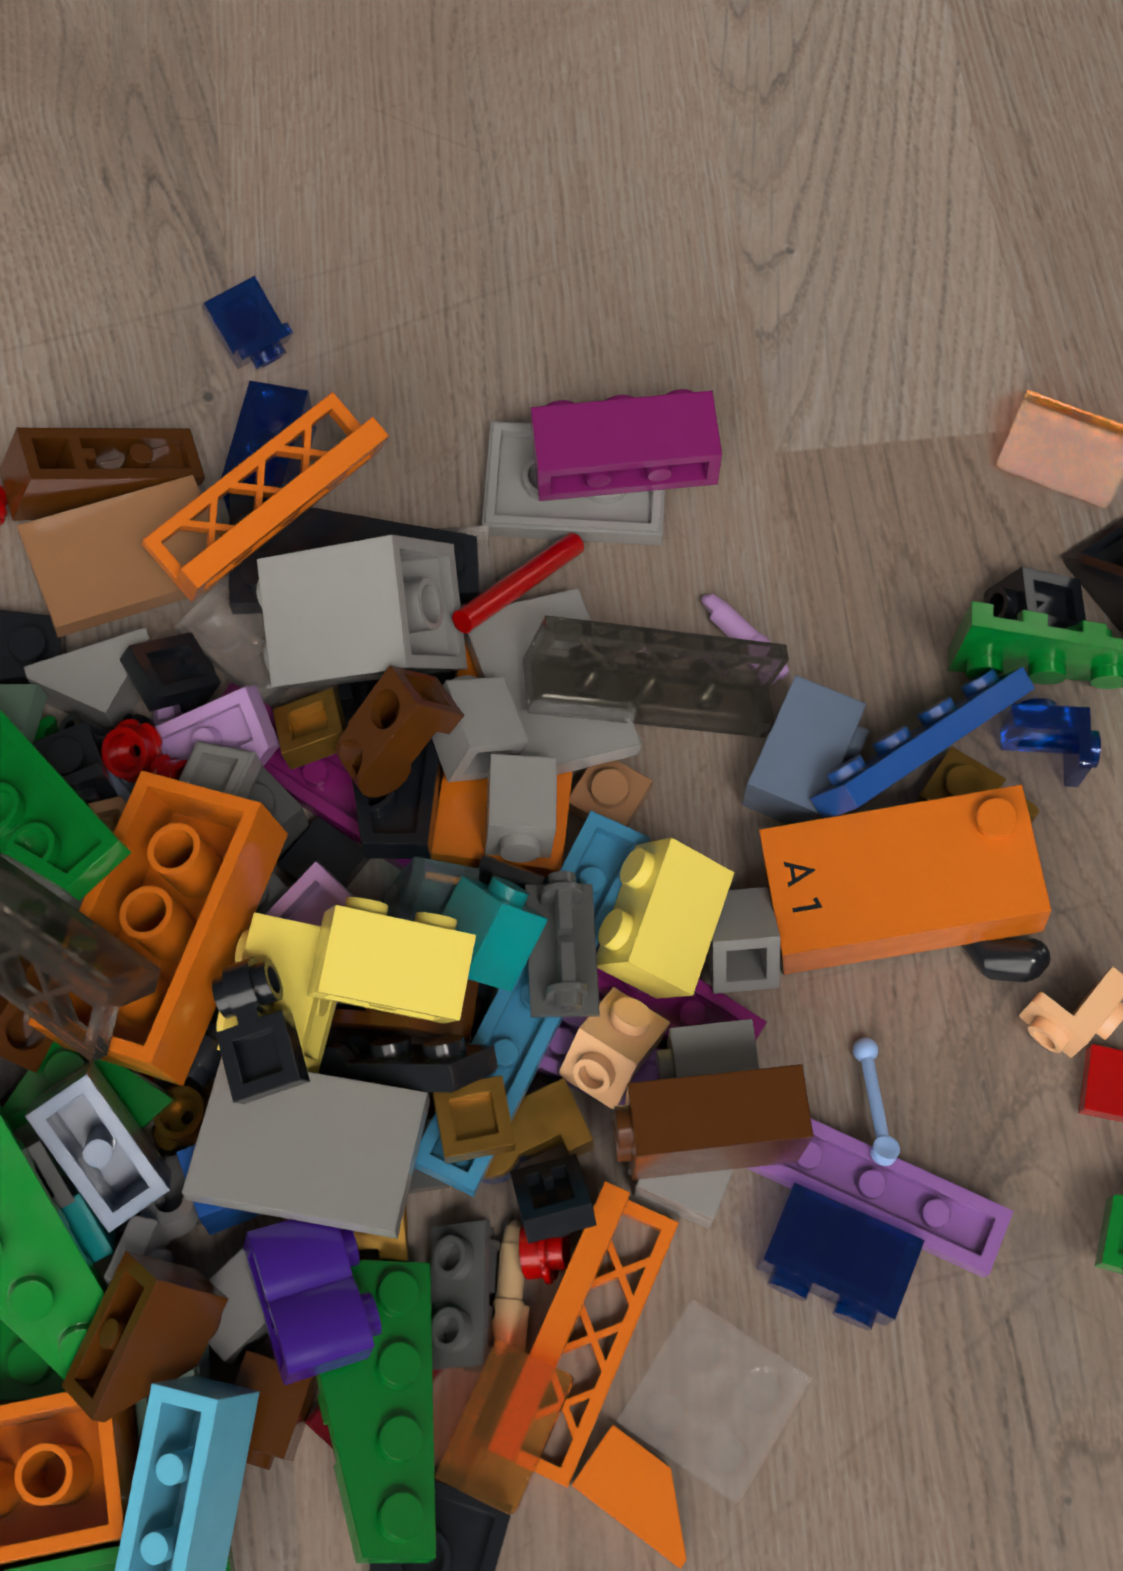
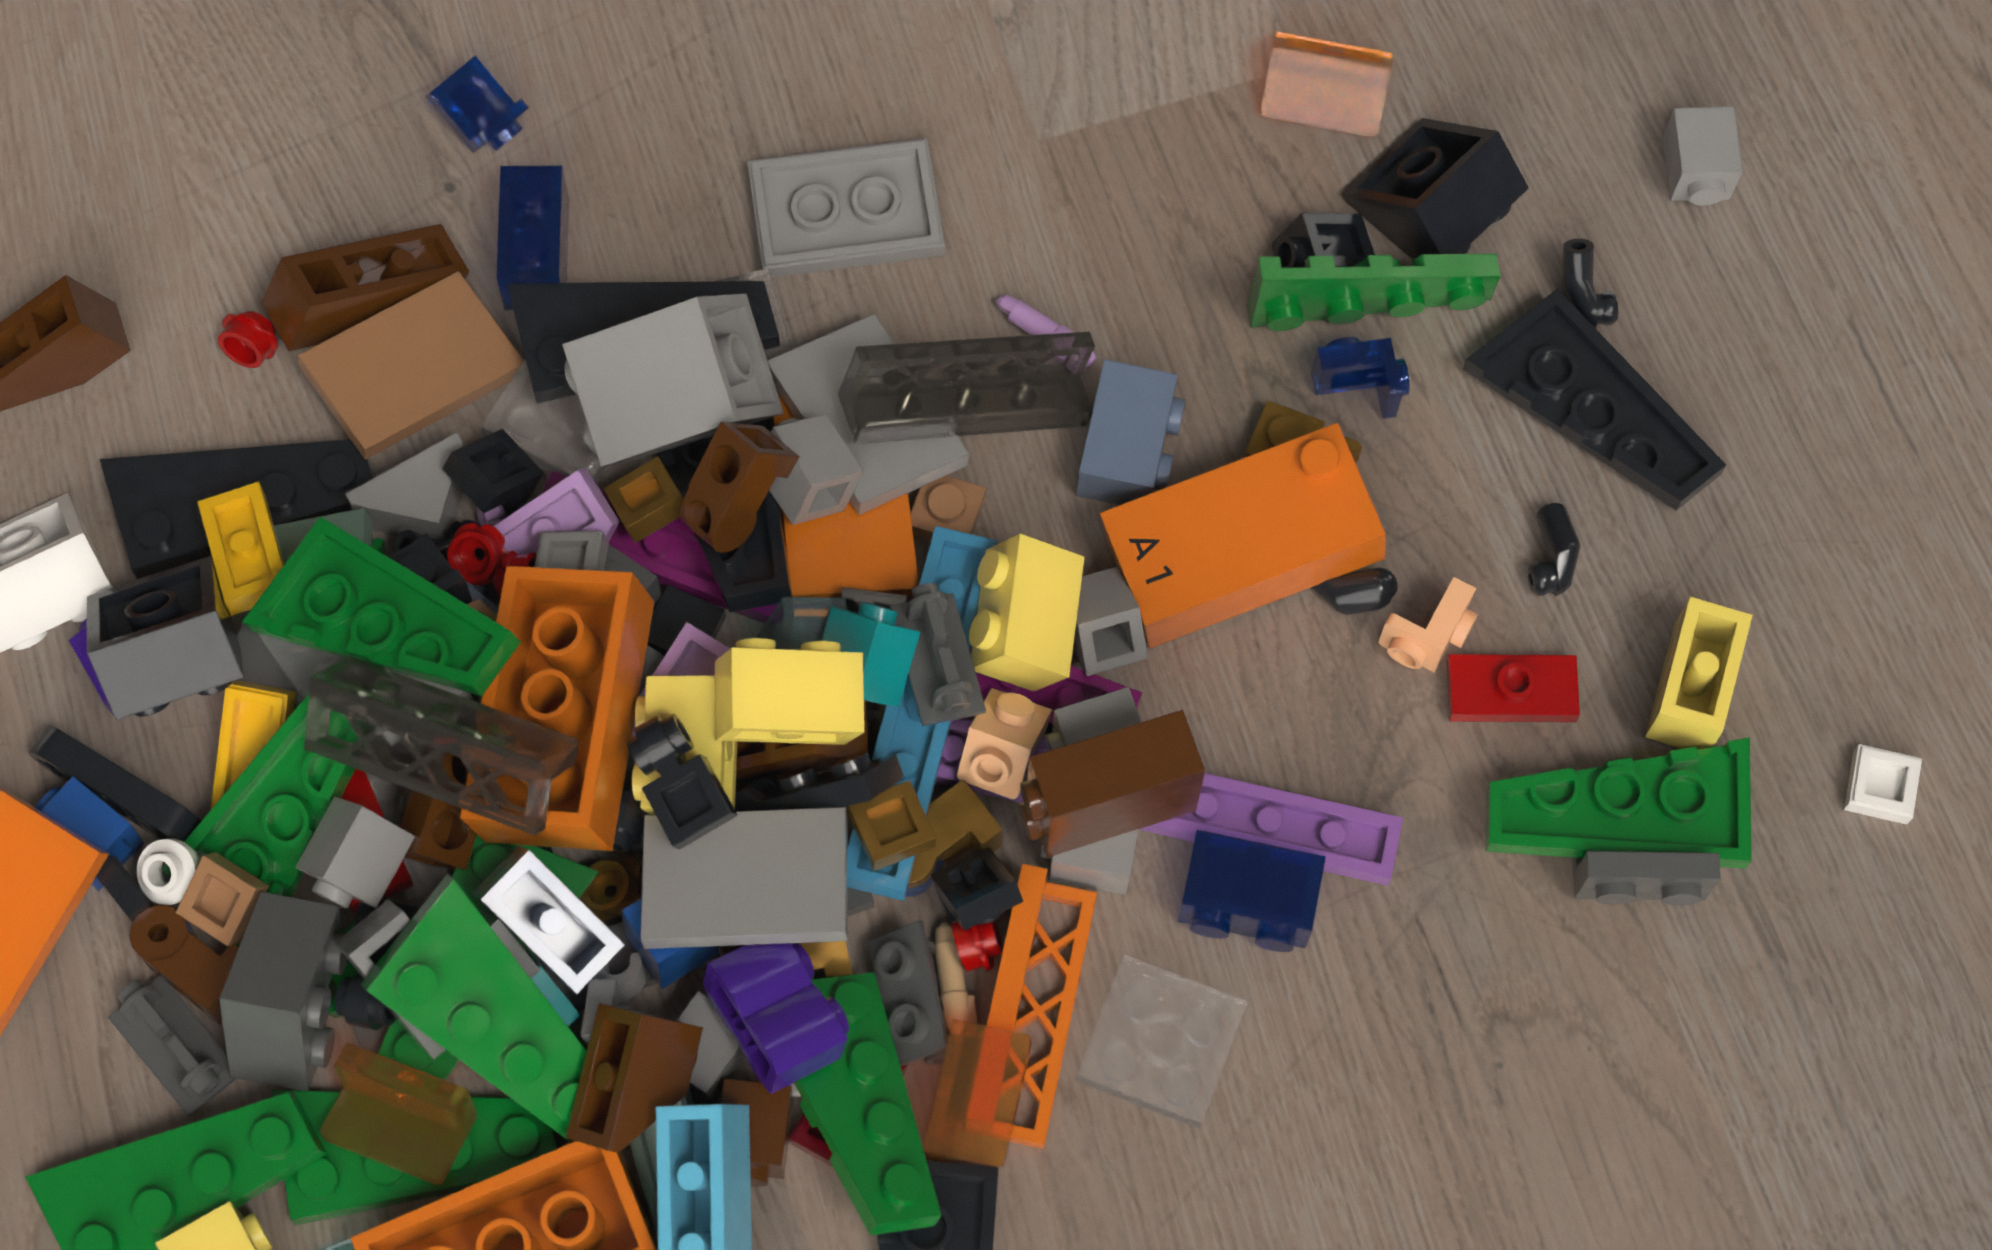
camera: 15 degrees left, 0 degrees up
orange fence [141,392,389,602] -> none
red bar [452,532,584,634] -> none
light grey brick [485,754,557,863] -> none
magenta brick [531,389,722,501] -> none
orange tile [571,1425,687,1569] -> none
blue plate [810,666,1035,819] -> none
light blue hinge [852,1037,900,1166] -> none

